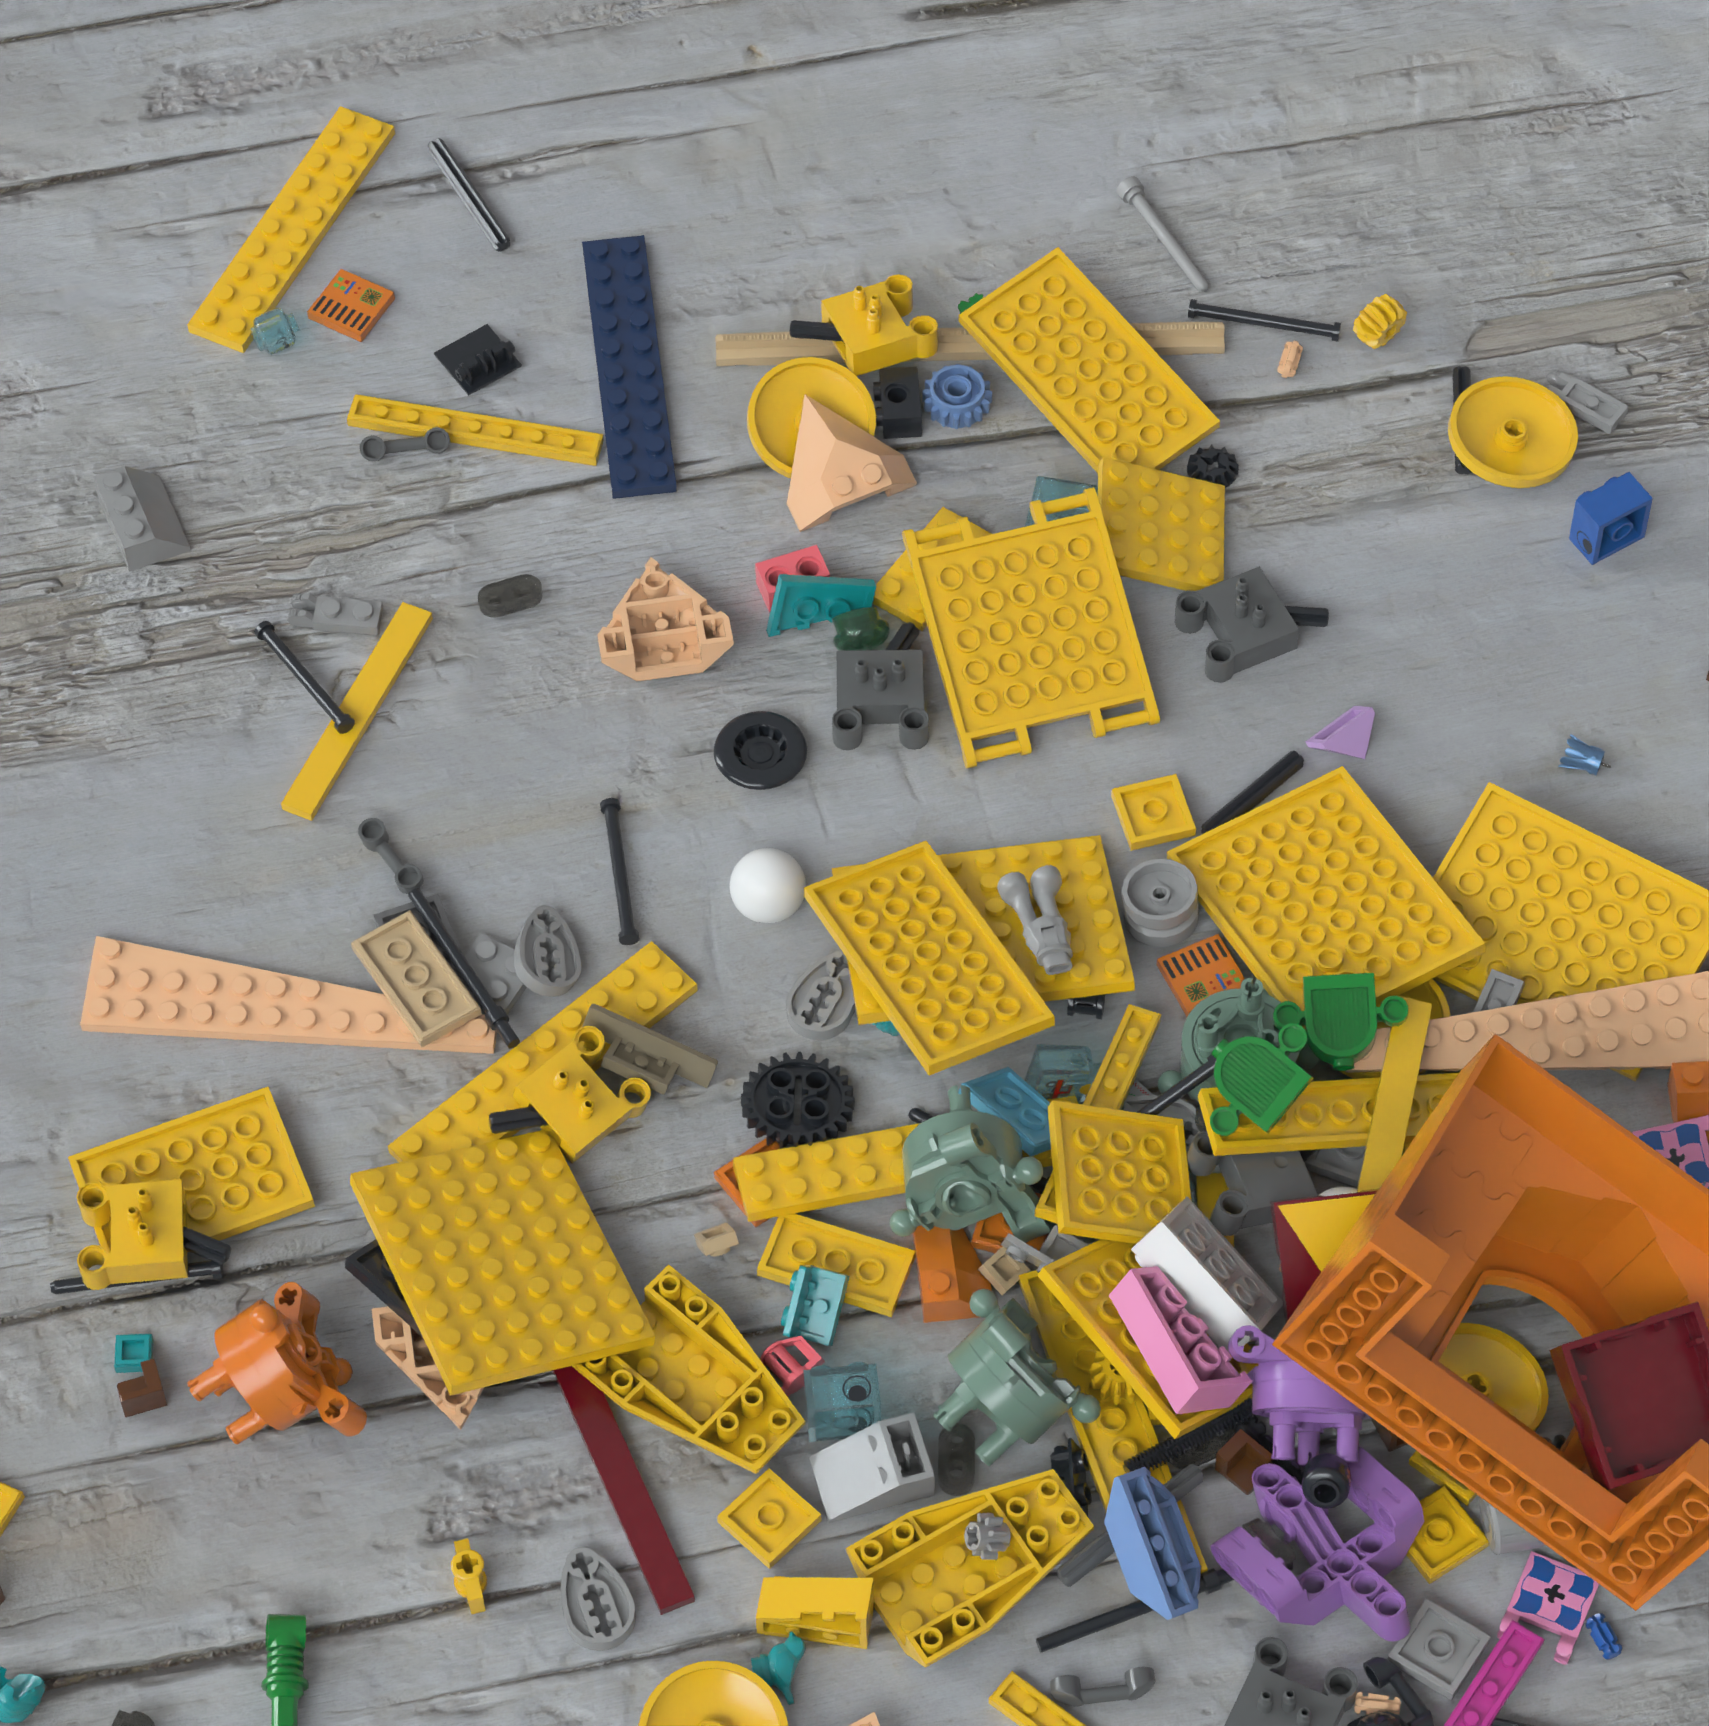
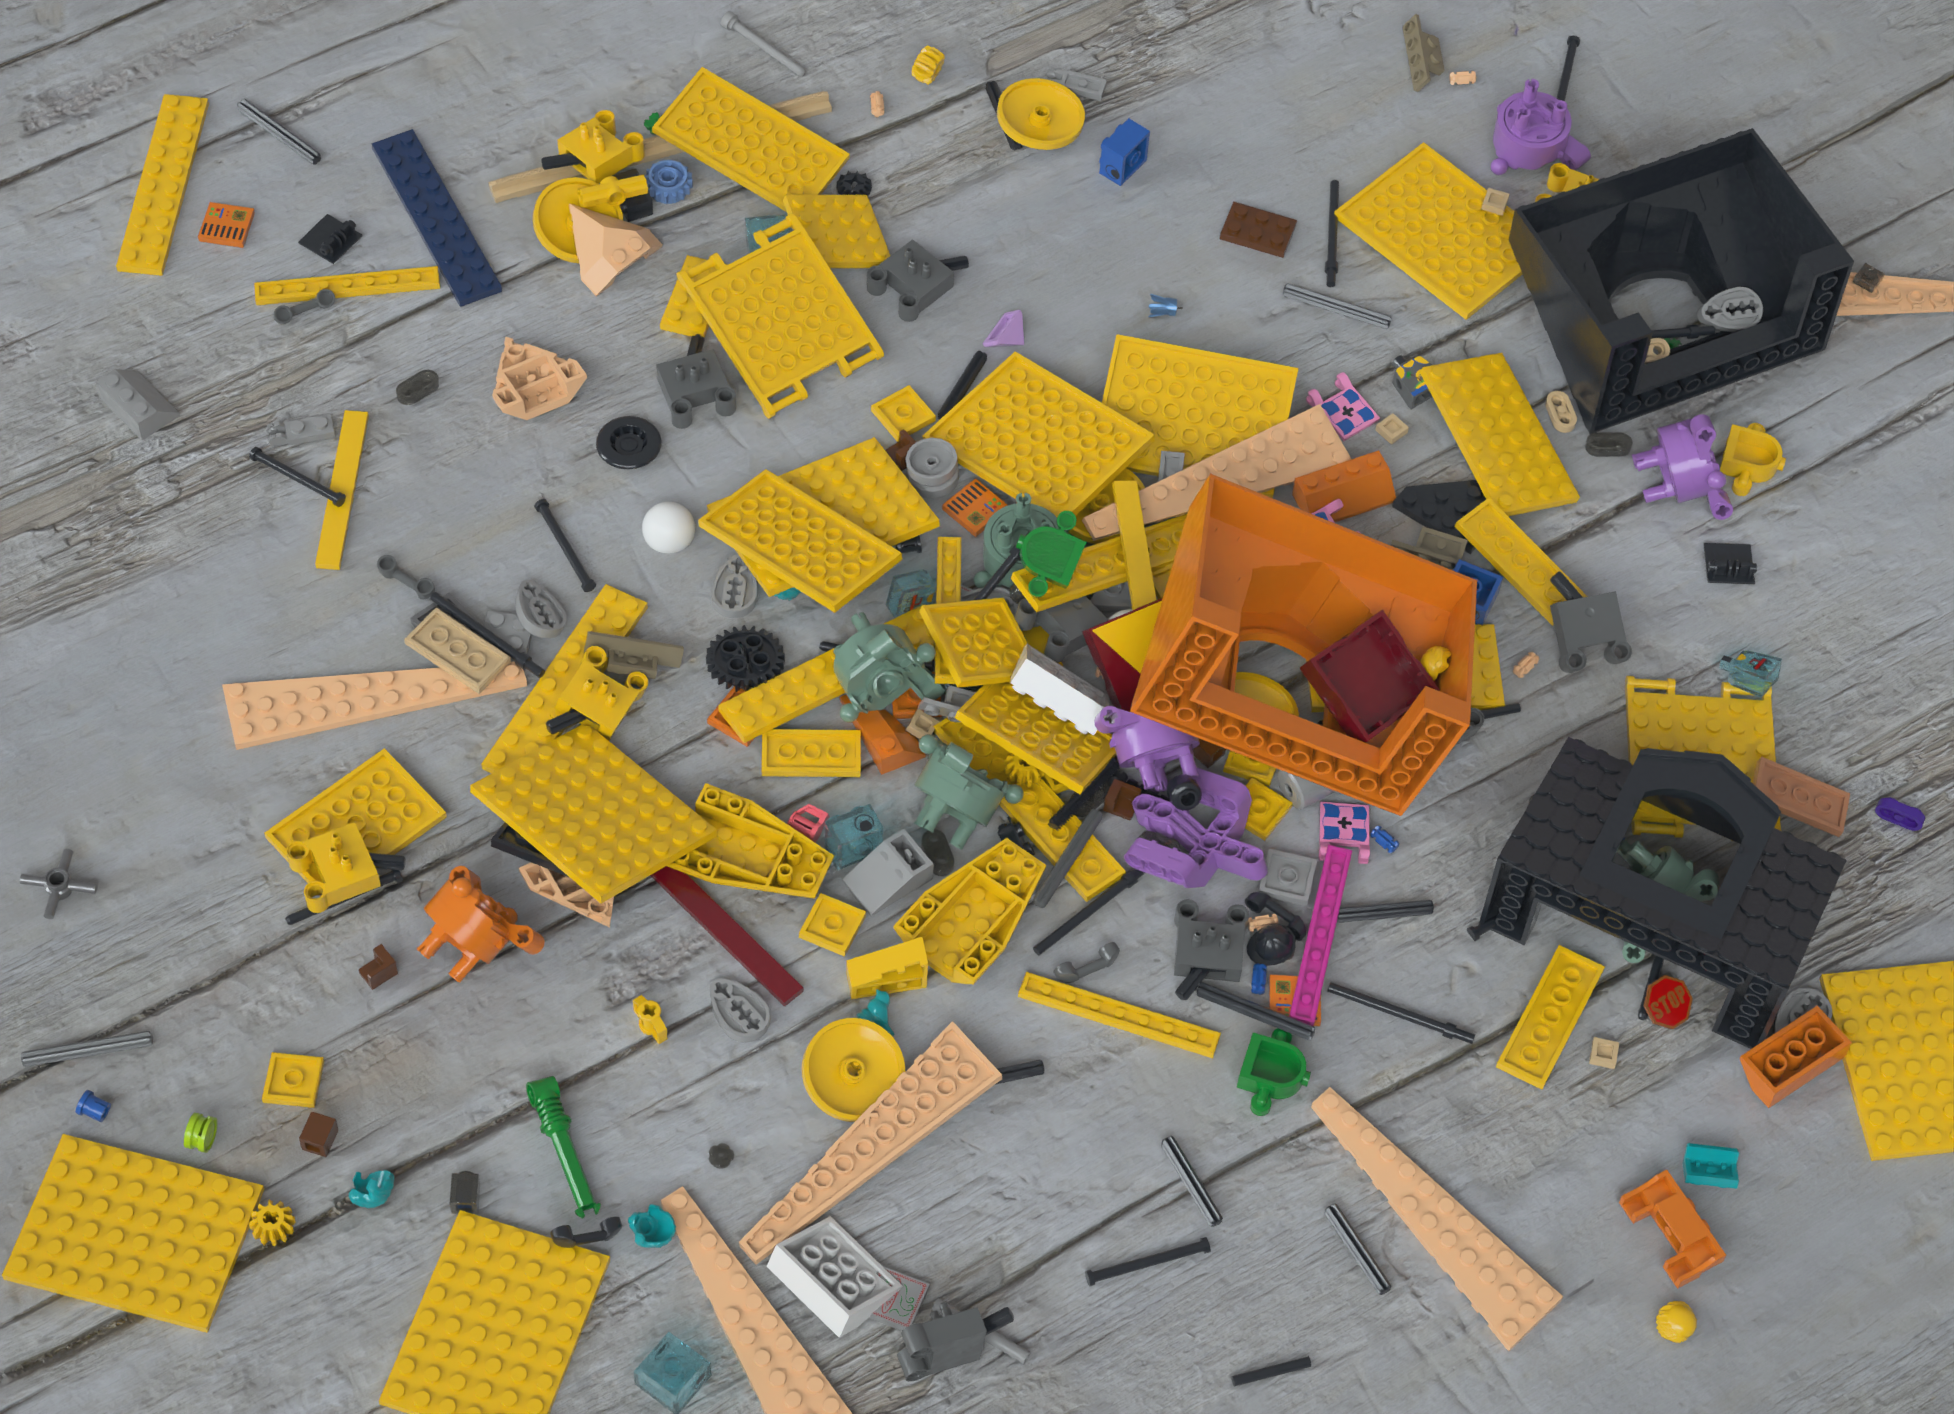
camera: 25 degrees left, 0 degrees up
teal tile [114,1334,154,1373] -> none
clear light blue head [250,308,300,355] -> none
tan plate [694,1222,739,1257] -> none
coral brick [755,545,830,613] -> none
teal wing [766,574,876,637] -> none
teal bracket [781,1265,850,1346] -> none
clear green piece [832,607,890,651] -> none
medium azure tile [958,1067,1051,1157] -> none
light grey gear [964,1513,1011,1560] -> none
light grey piece [997,865,1073,975] -> none
medium blue wedge [1104,1467,1201,1620] -> none
bright pink wedge [1109,1266,1252,1414] -> none
black bar [1188,299,1341,342] -> none
green piece [1273,973,1408,1071] -> none
none -> yellow piece [577,175,648,208]
none -> reddish brown panel [885,429,916,471]

